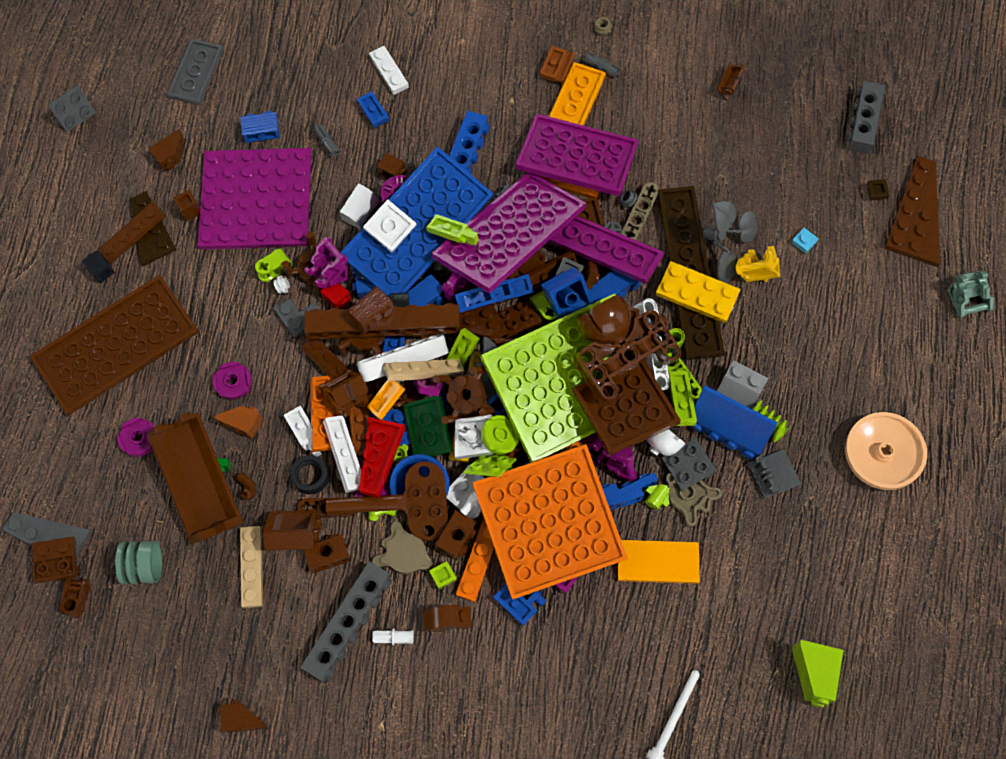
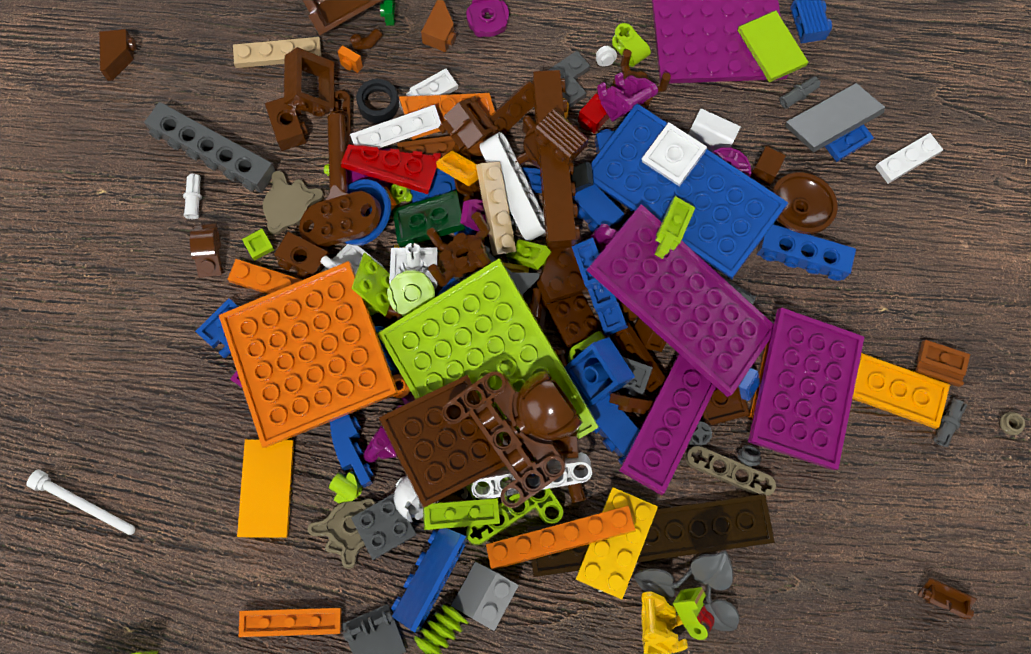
camera: 80 degrees right, 5 degrees up
none -> orange plate [238,608,342,637]
none -> orange plate [338,45,363,73]
none -> orange plate [486,506,636,570]
none -> lime leg [673,587,714,640]
none -> lime tile [738,11,808,82]
none -> blue tile [739,368,760,401]
none -> reddish brown dish [772,172,838,234]
none -> tile [786,83,885,153]

